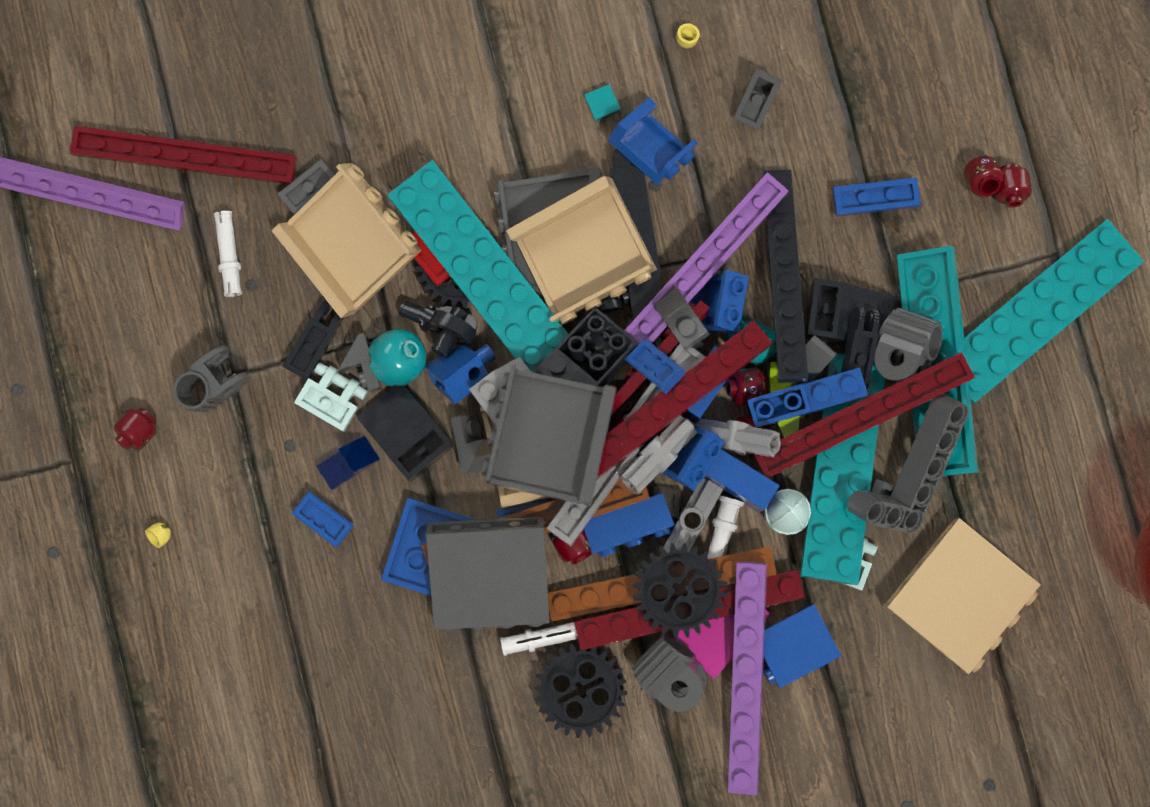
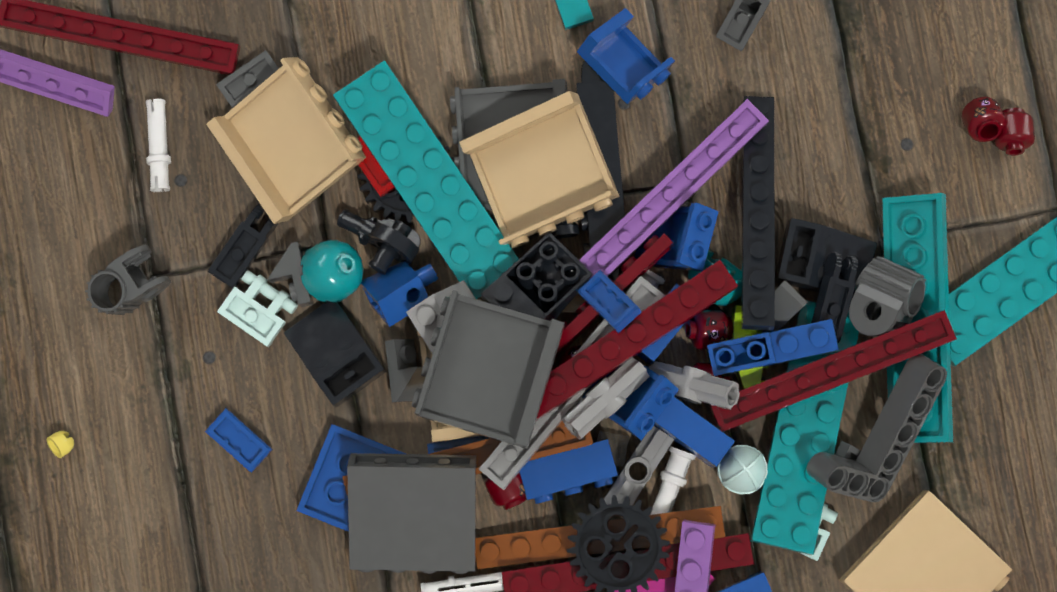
camera: 10 degrees right, 0 degrees up
dark red head [113,408,157,450] -> none
clear blue slope [316,436,380,491] -> none
dark grey slope [654,288,710,351] -> none
blue plate [832,178,921,217] -> none

